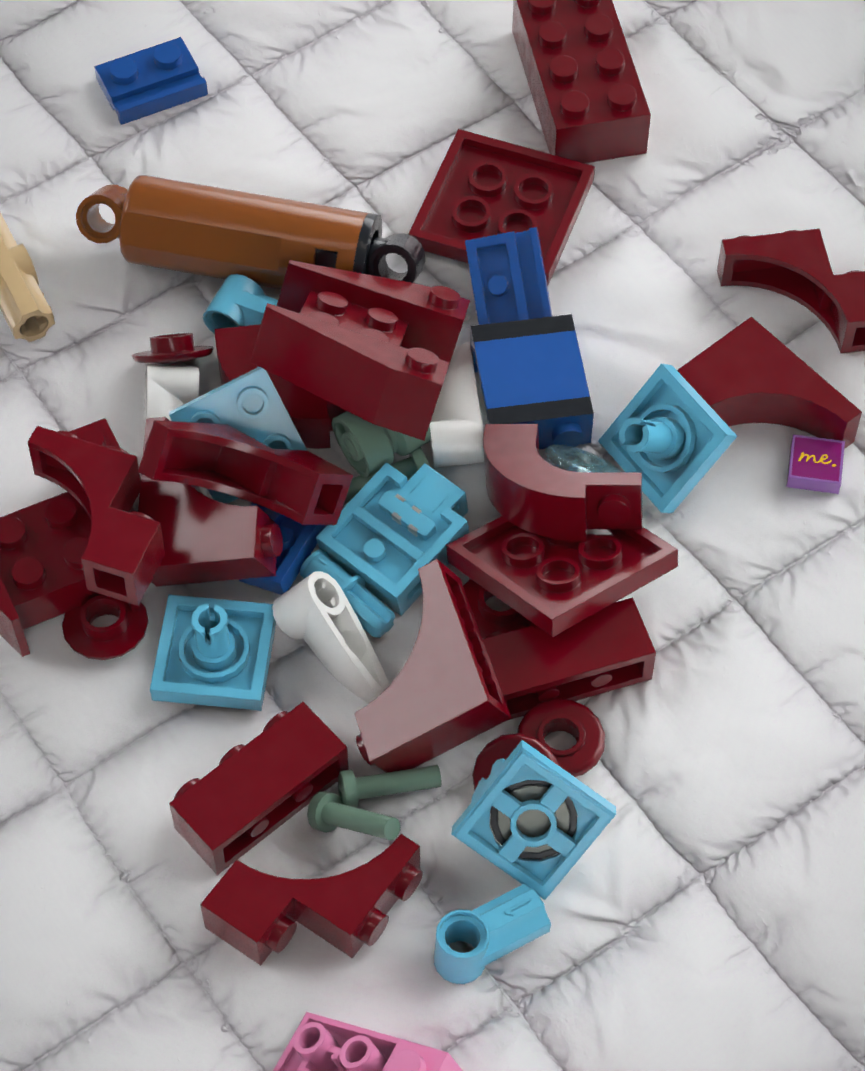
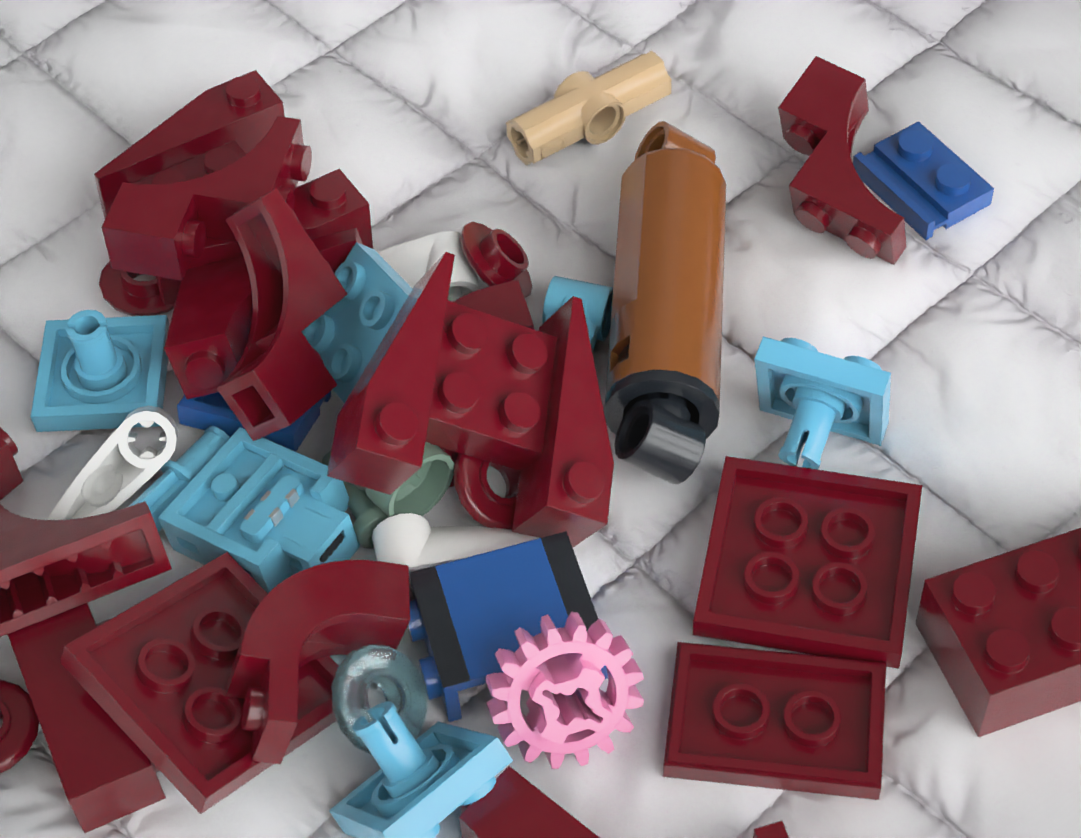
camera: 85 degrees right, 5 degrees down
blue plate [465,227,553,325] -> none
none -> bright pink gear [486,612,644,769]
none -> dark red tile [663,642,886,800]
none -> medium azure plate [754,336,891,470]
none -> dark red arch [778,56,907,265]

